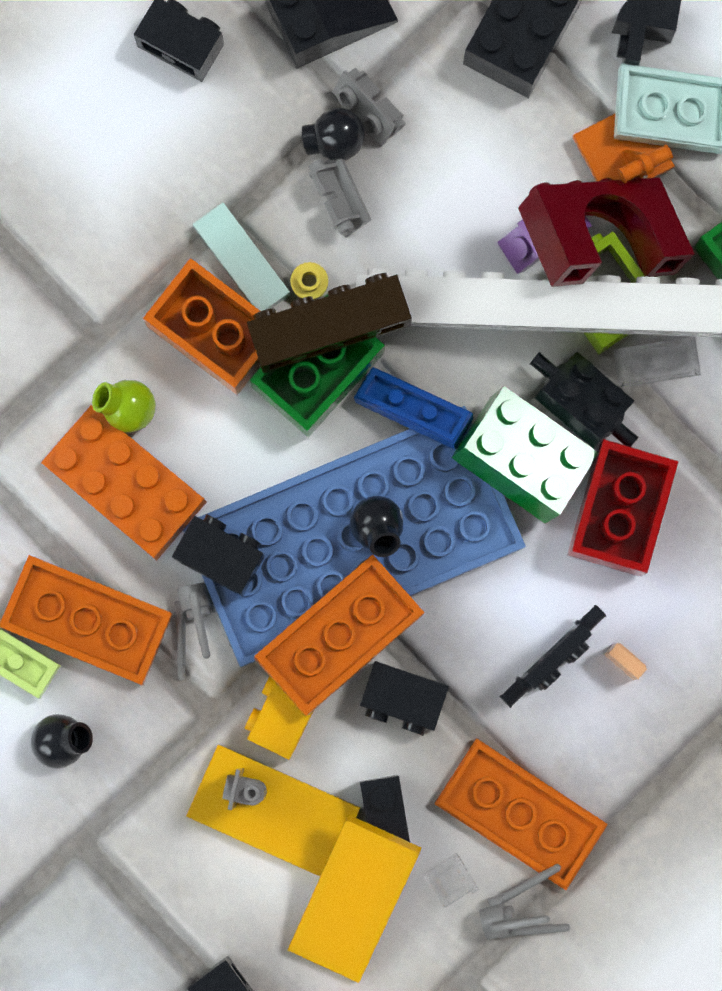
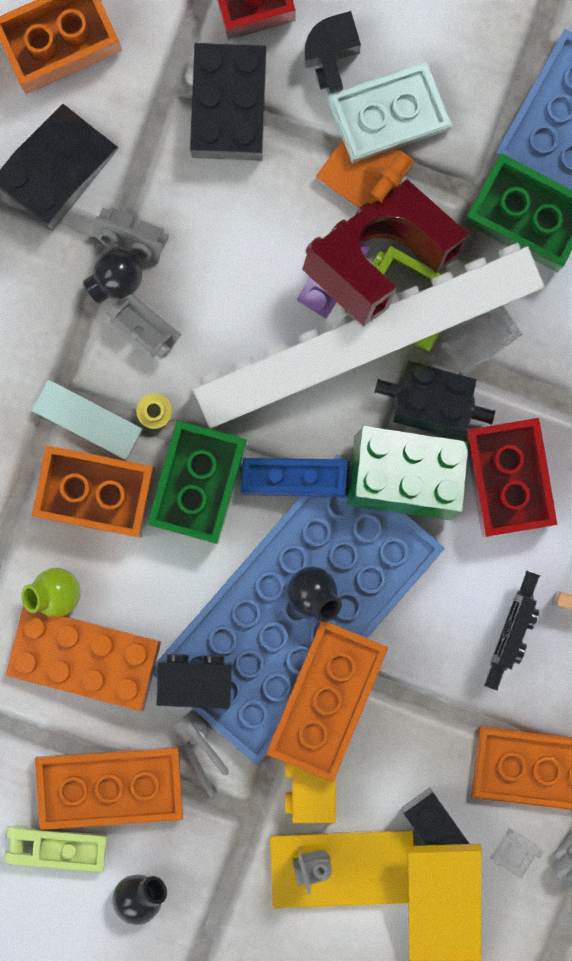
camera: 20 degrees left, 5 degrees up
dark brown brick [247,273,412,373] -> none
black brick [360,661,449,736] -> none

